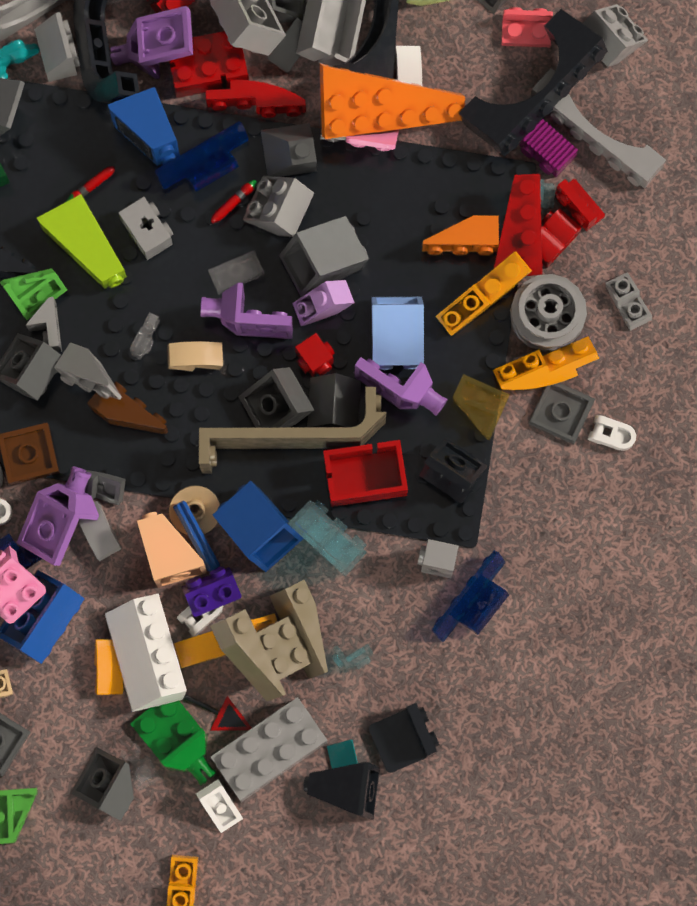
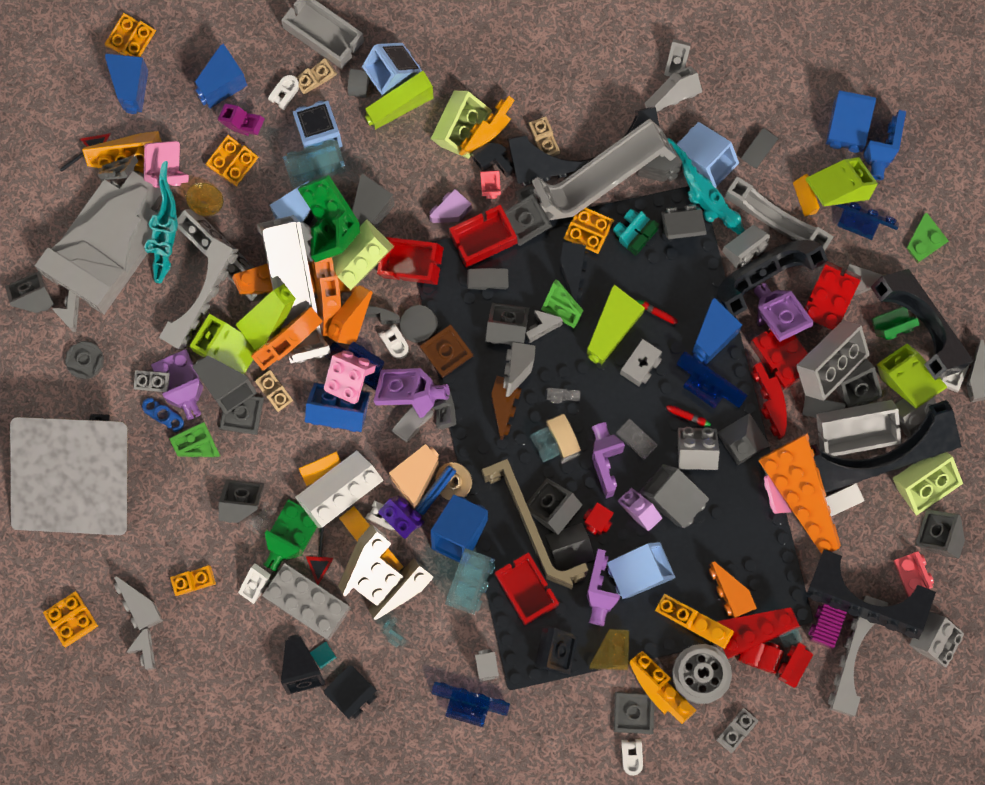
camera: 70 degrees right, 0 degrees up
none -> clear light blue bracket [530,427,560,462]

